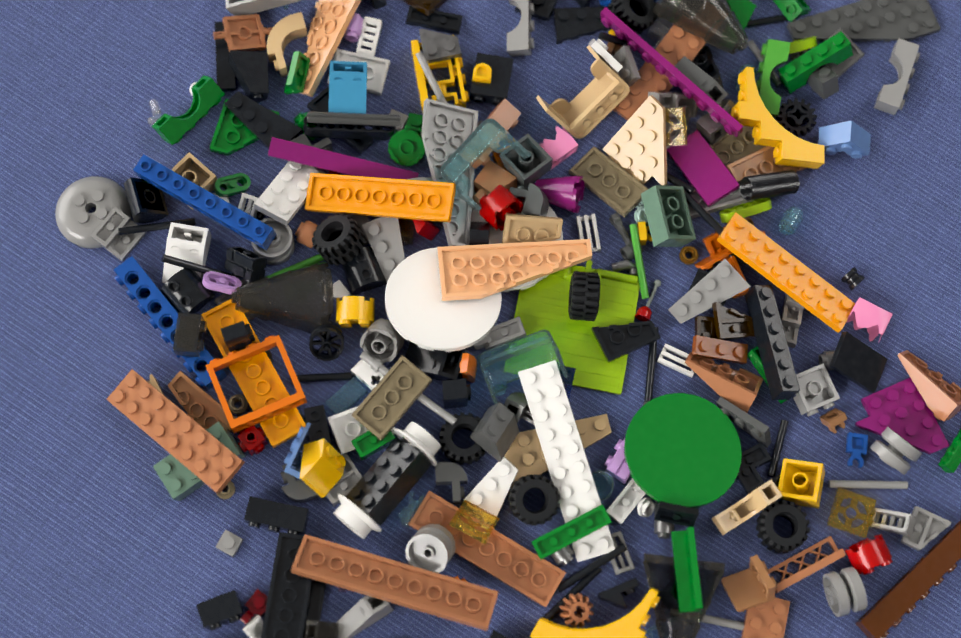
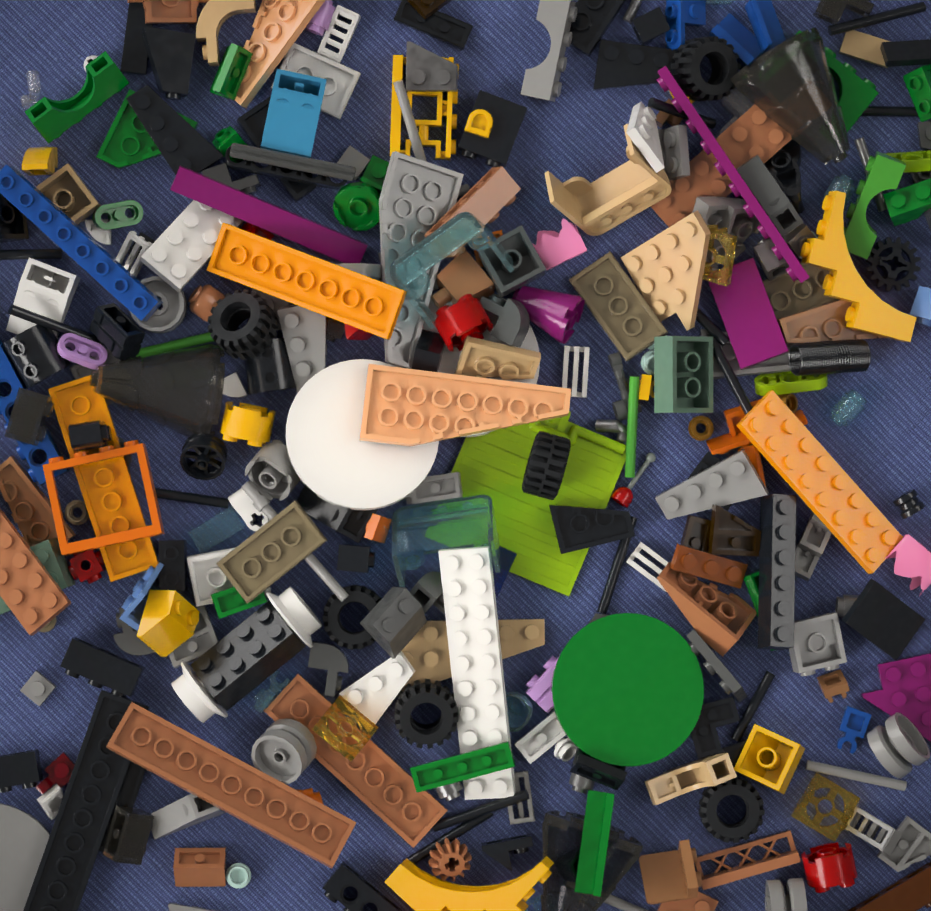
camera: 15 degrees right, 15 degrees up
none -> yellow slope [22,147,58,176]

